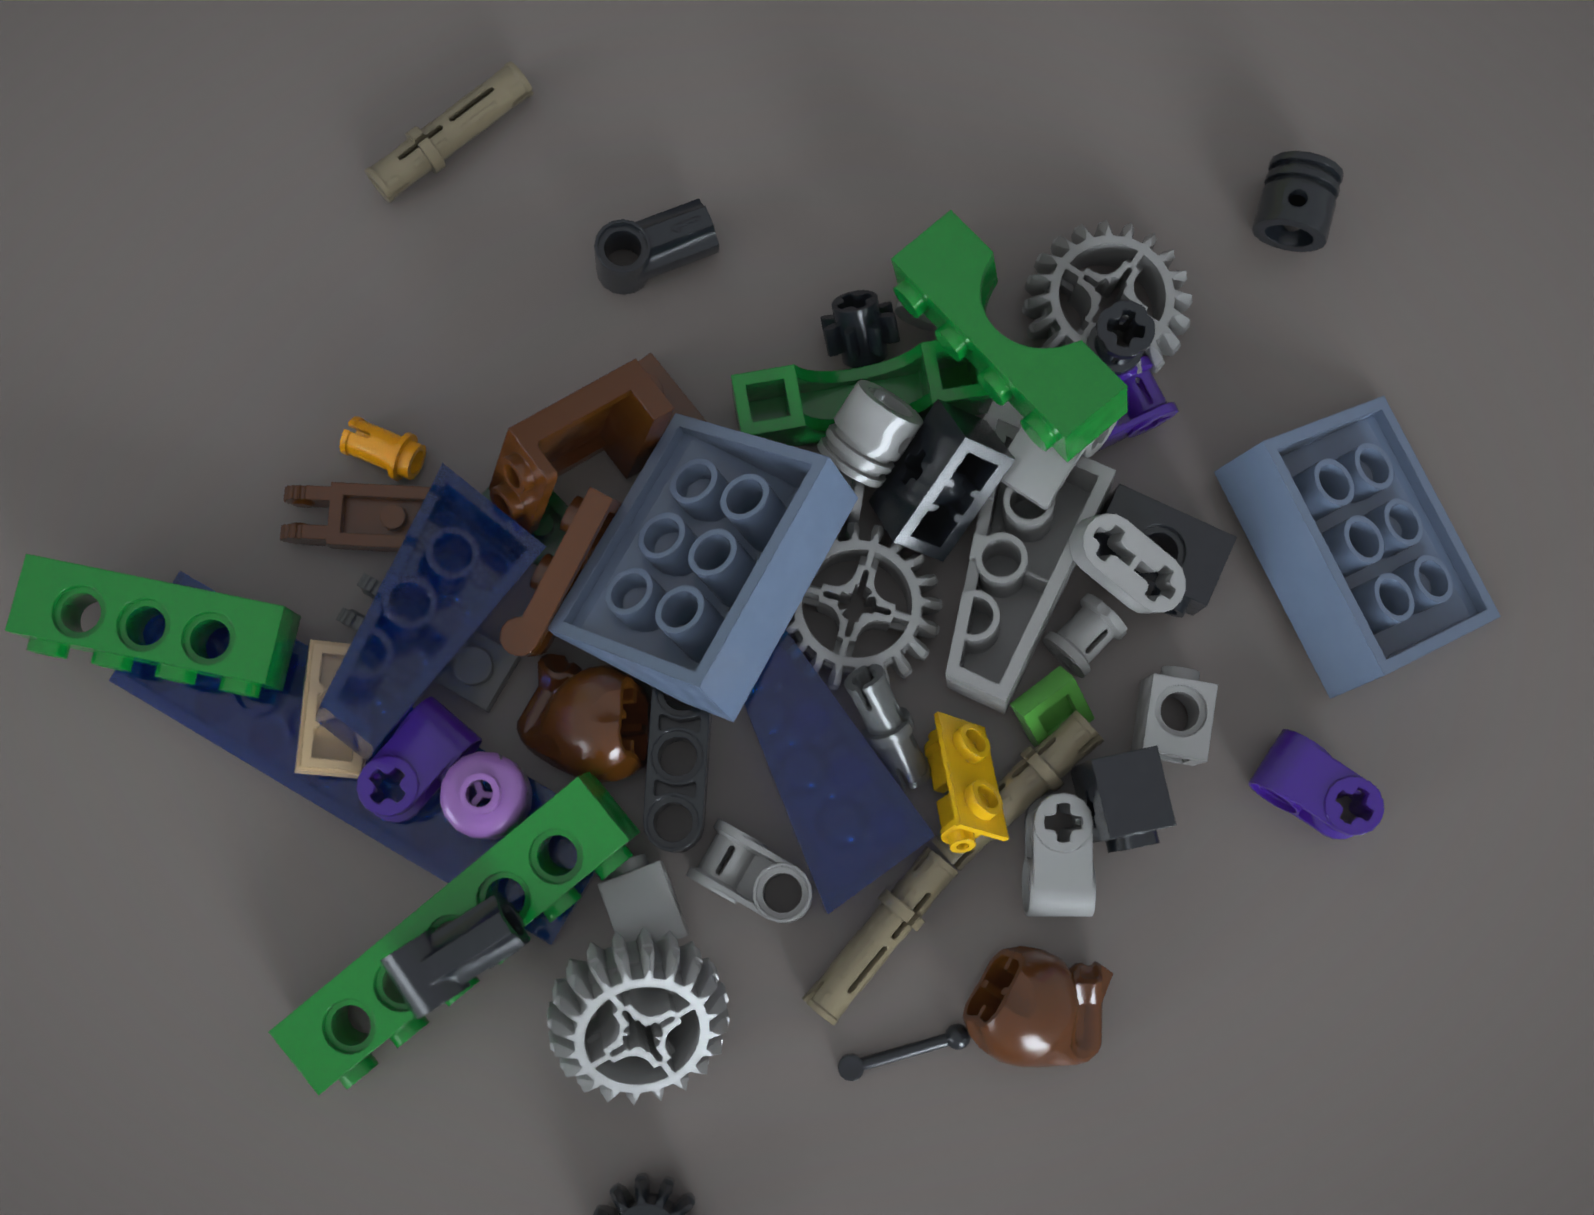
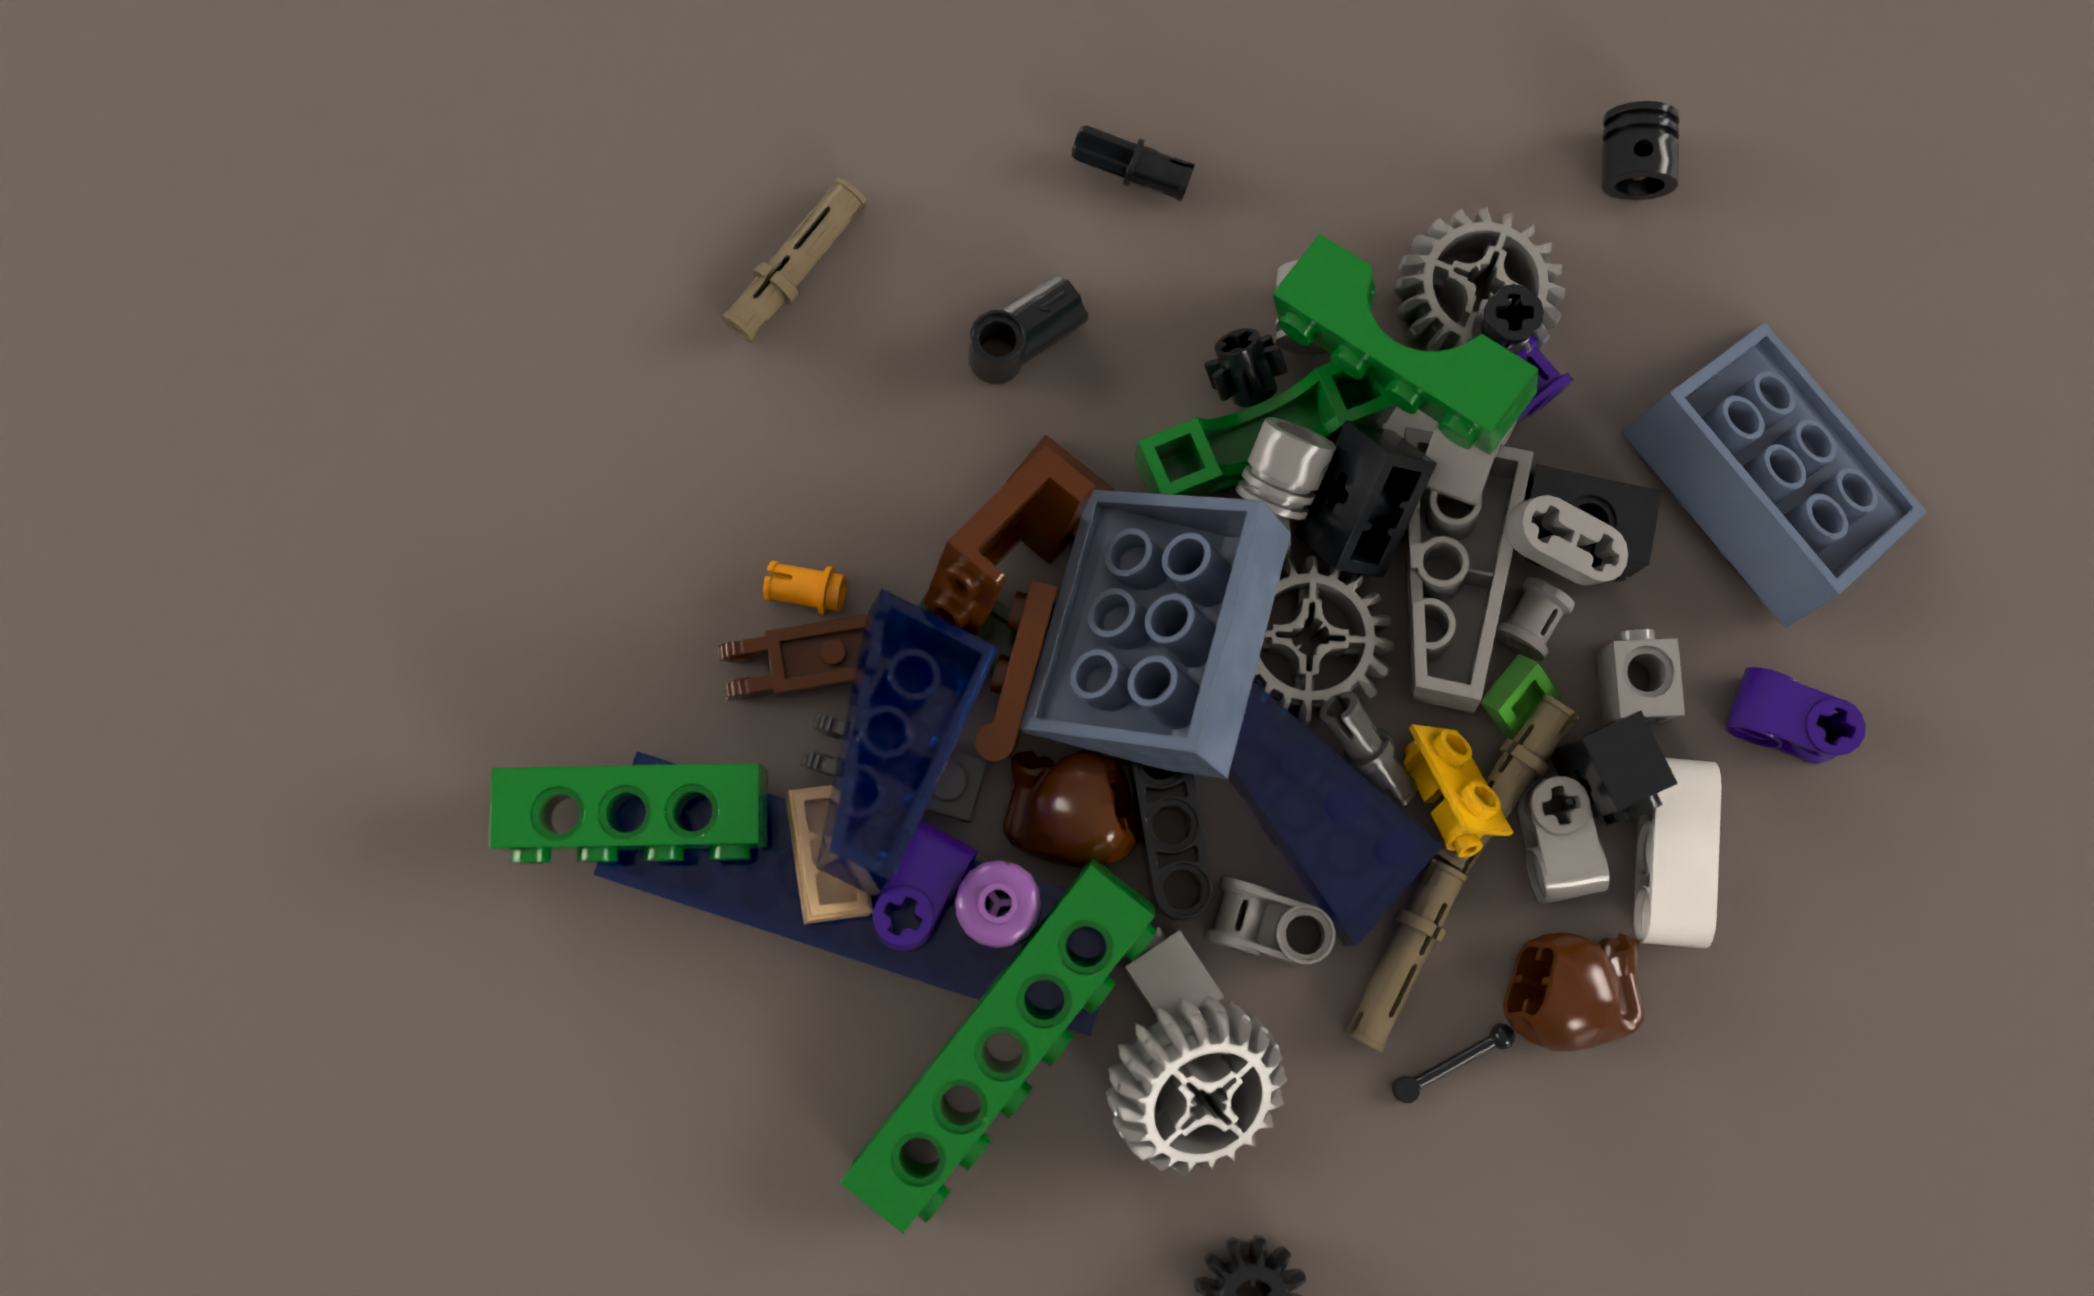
camera: 10 degrees left, 0 degrees up
black piece [380,892,530,1020] -> none
none -> black axle [1072,125,1195,201]
none -> white beam [1633,757,1722,949]

